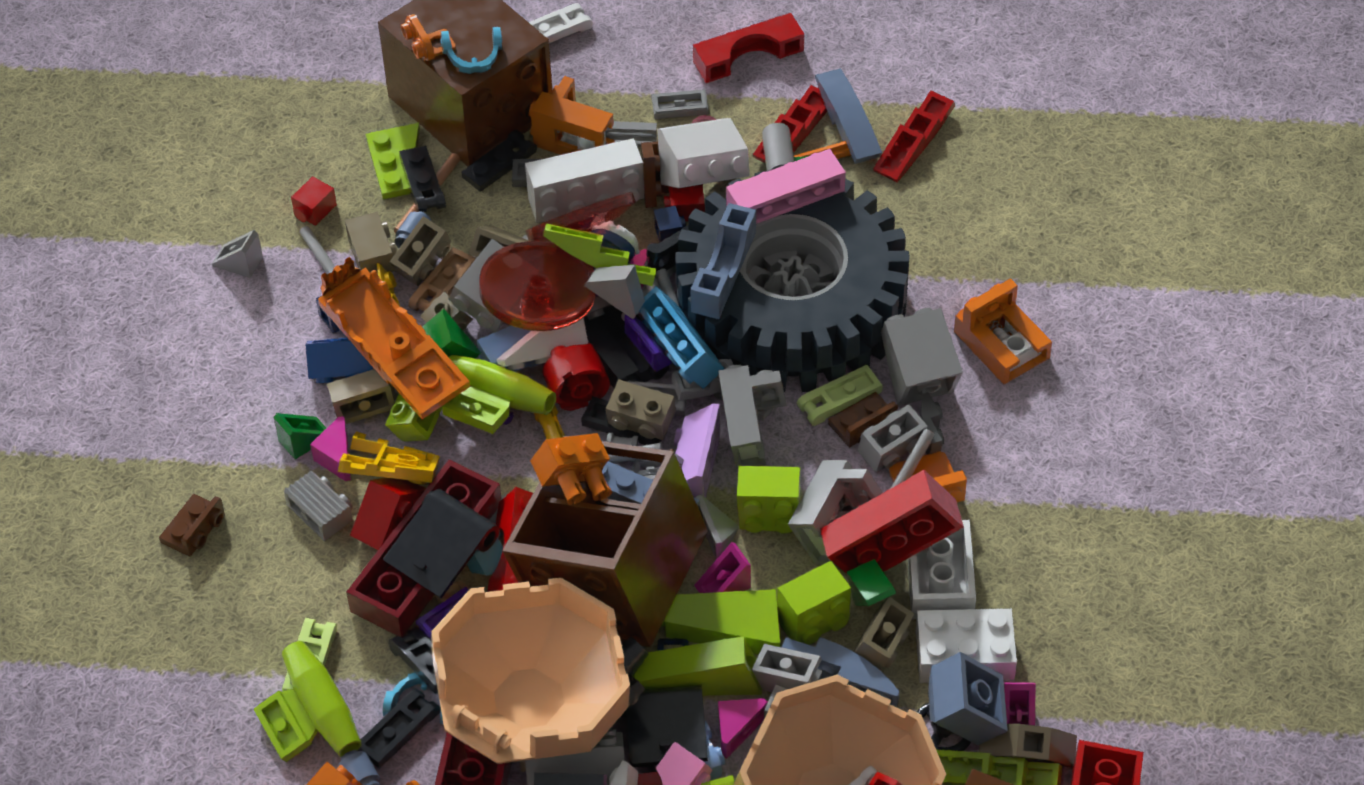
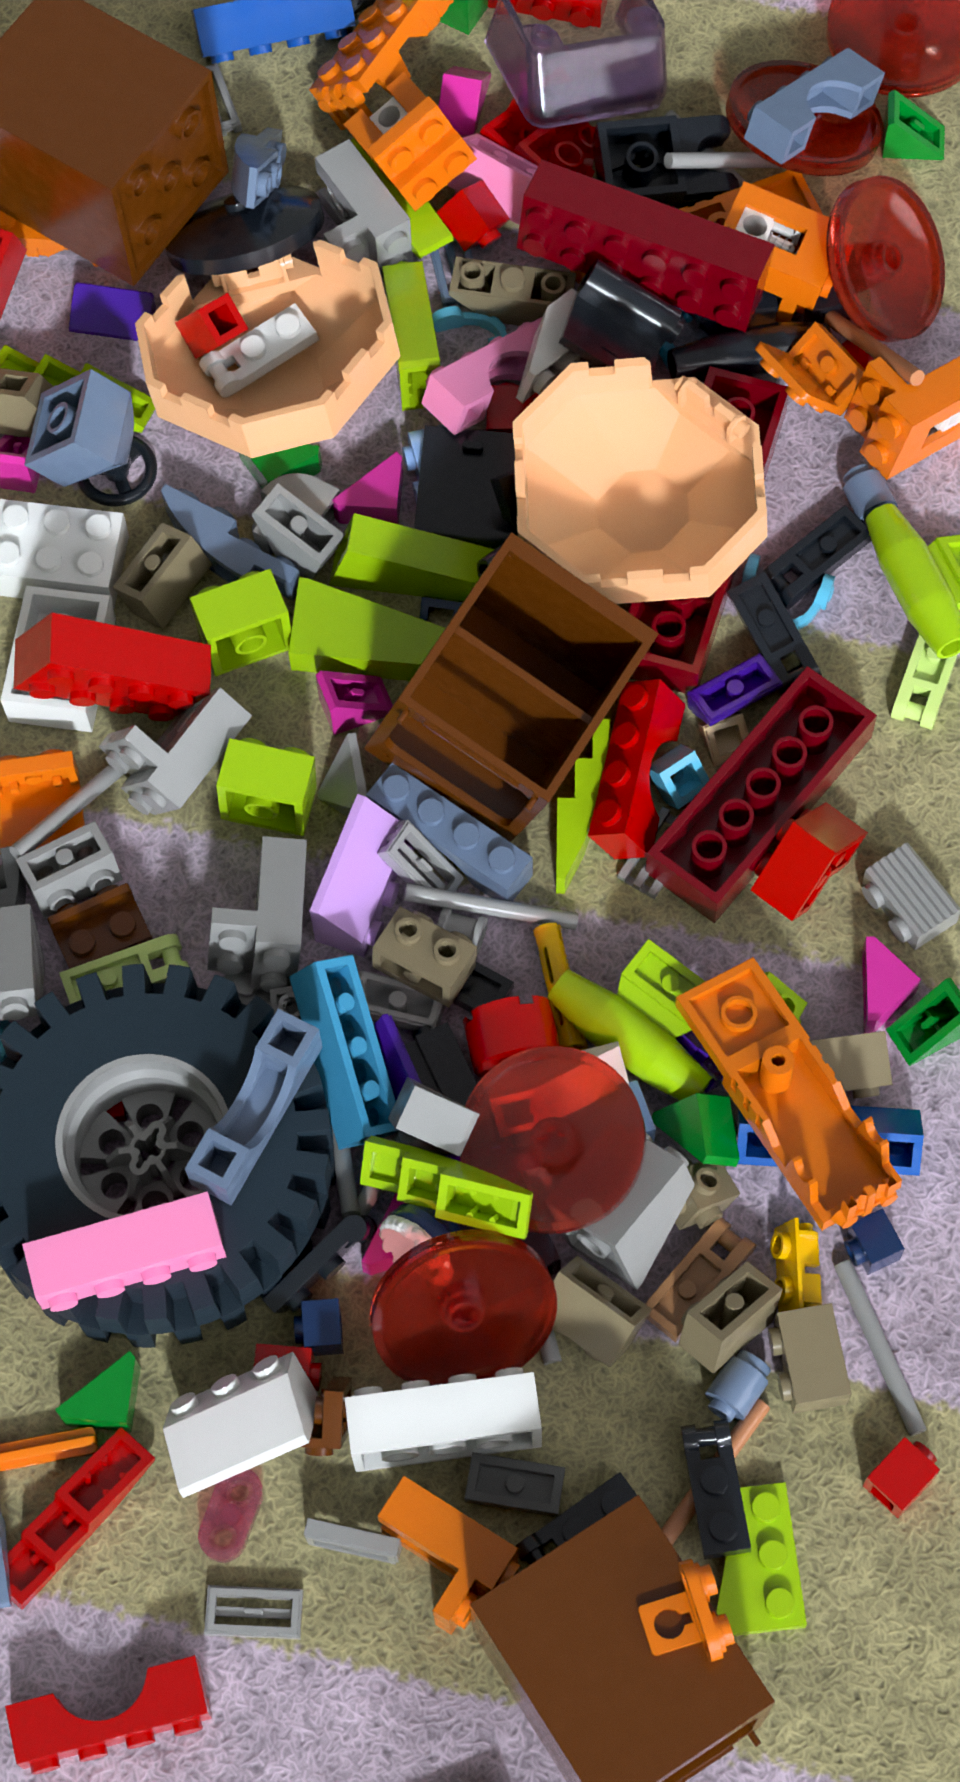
camera: 170 degrees left, 15 degrees up
yellow wing [338,431,440,484] -> none
black door [383,489,500,599] -> none
medium azure piece [440,27,502,74] -> none
orange brick [530,433,612,505] -> none
light grey brick [762,123,794,171] -> none
green slope [847,559,896,606] -> none

